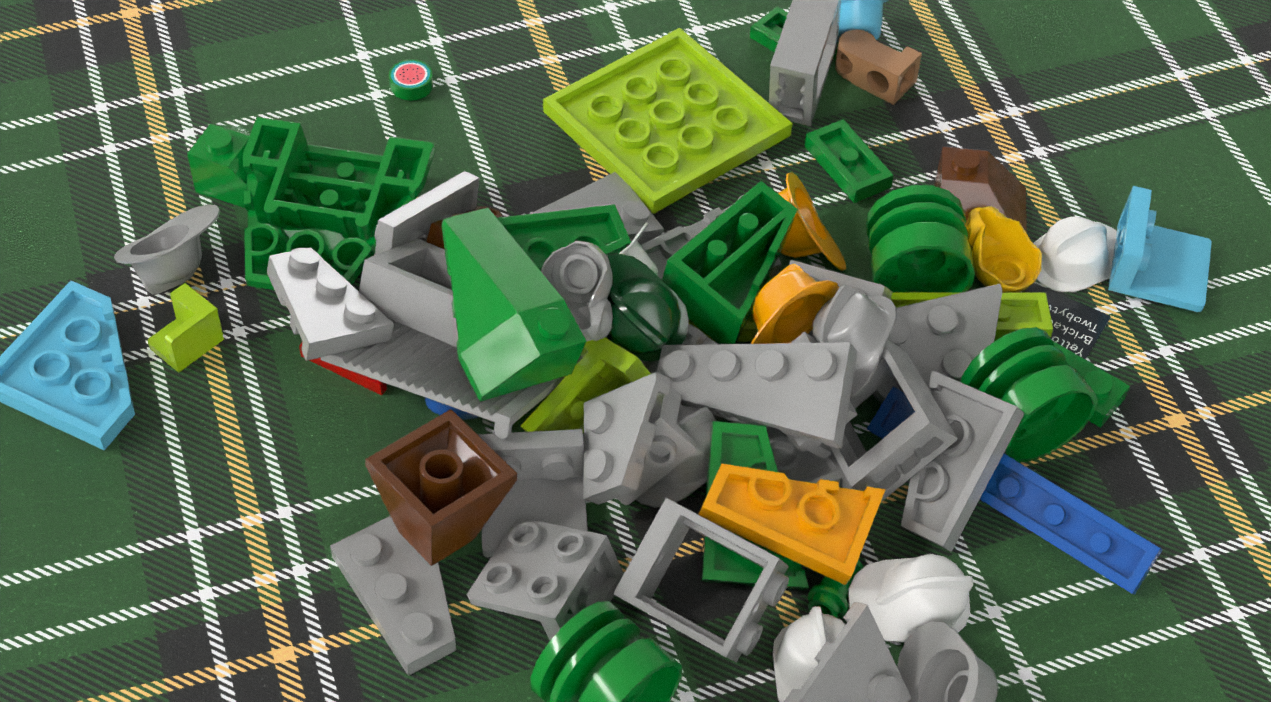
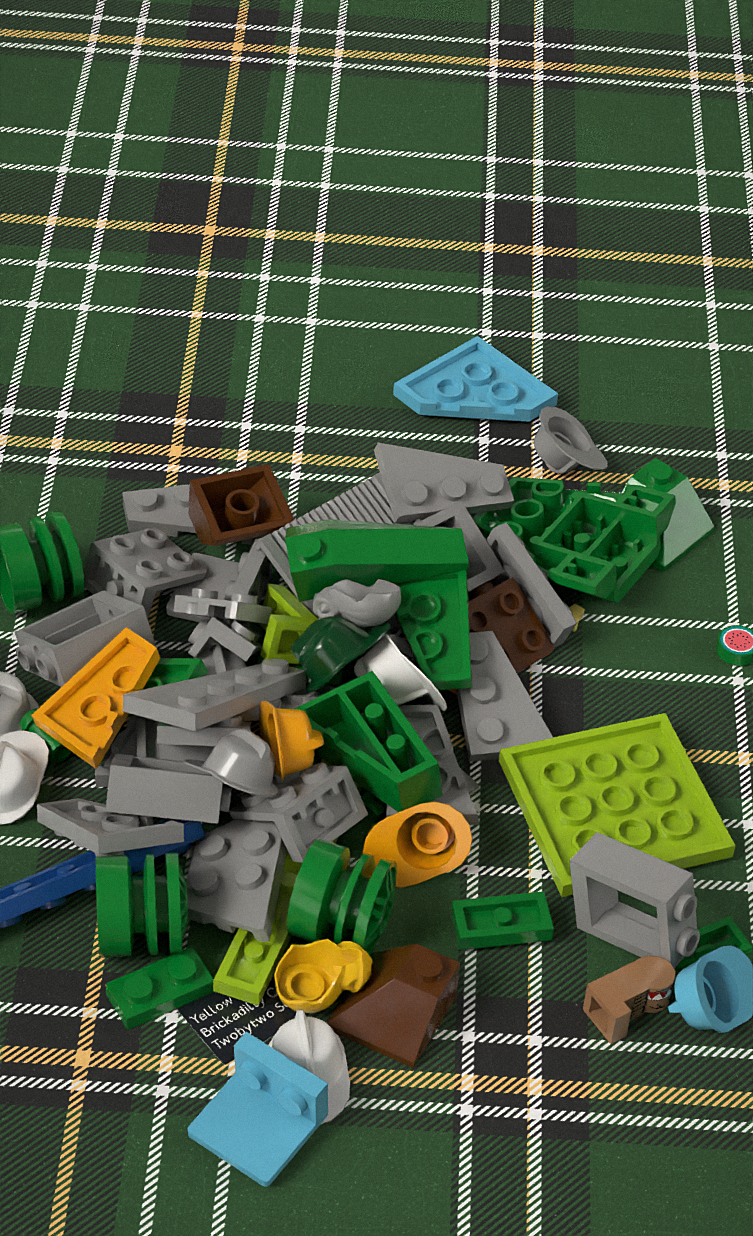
camera: 110 degrees right, 5 degrees down
lime panel [148,283,224,373] -> none

